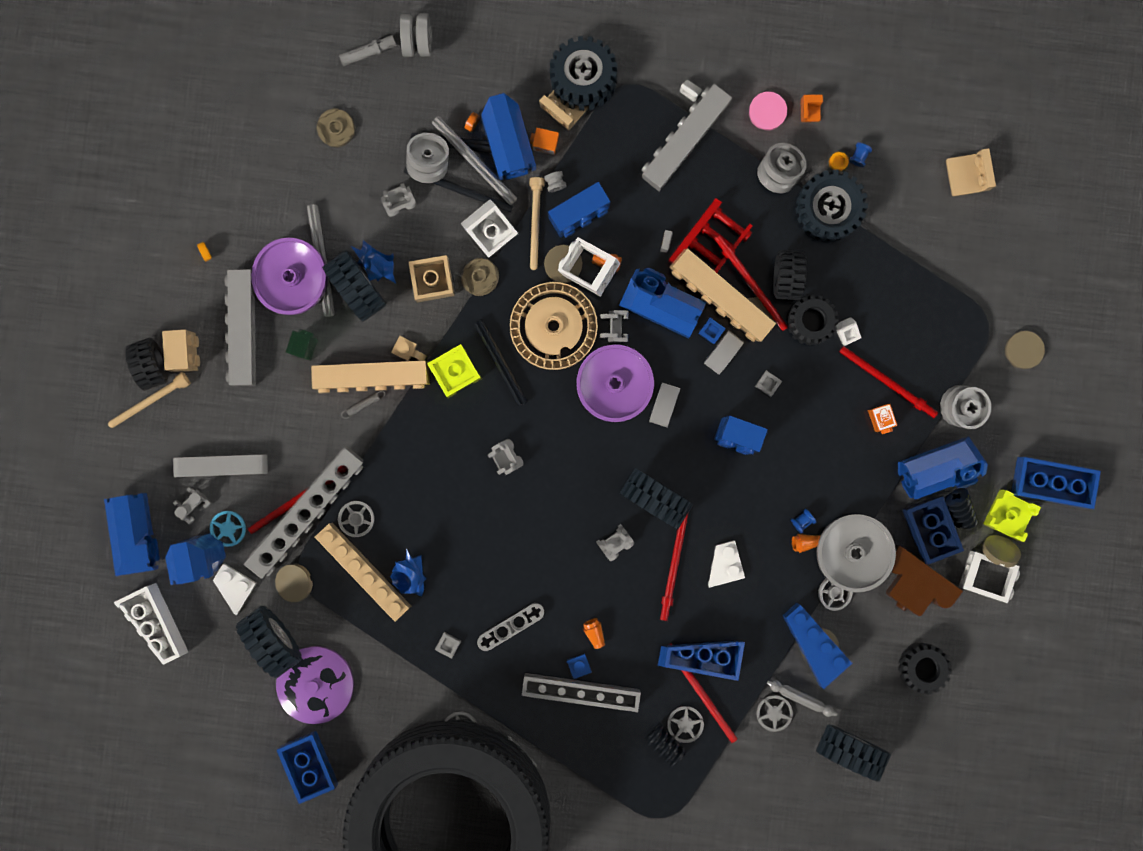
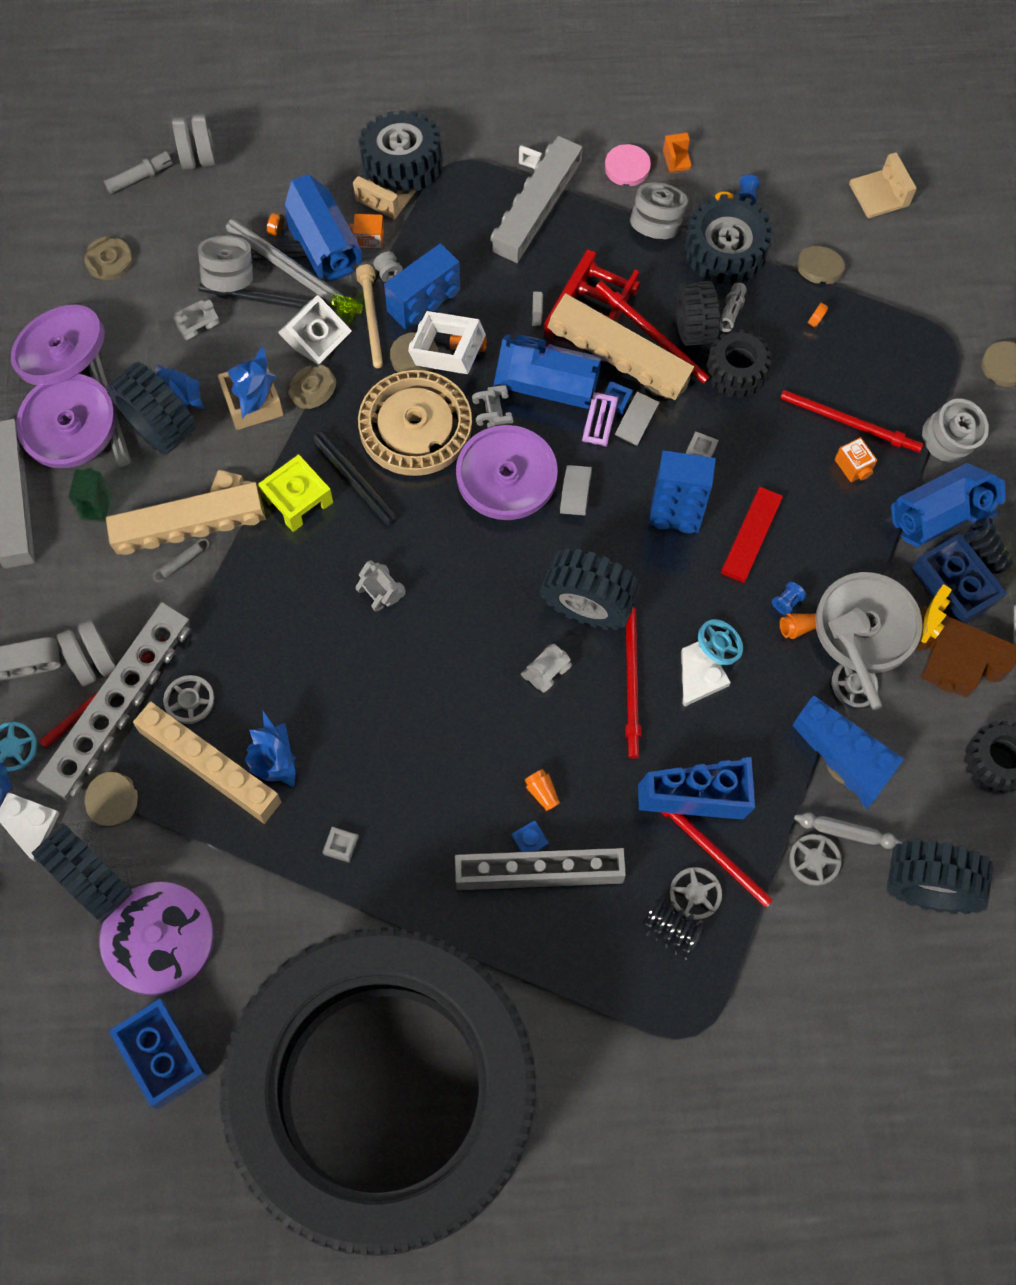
camera: 15 degrees left, 20 degrees down
light grey beam [477,603,544,651] -> none
white slope [836,317,861,346] -> none
none -> medium lavender dish [11,305,105,385]
none -> light grey wheel [57,619,116,687]
none -> blue hair [227,345,278,419]
none -> clear neon green tile [331,294,363,323]
none -> lavender tile [582,392,618,447]
none -> medium azure wheel [698,619,743,665]
none -> light grey pin [720,283,747,332]
none -> red tile [721,487,783,583]
none -> dark tan tile [797,246,845,284]
none -> orange tile [807,302,828,327]
none -> light grey piece [828,607,882,710]
none -> yellow slope [921,584,952,643]

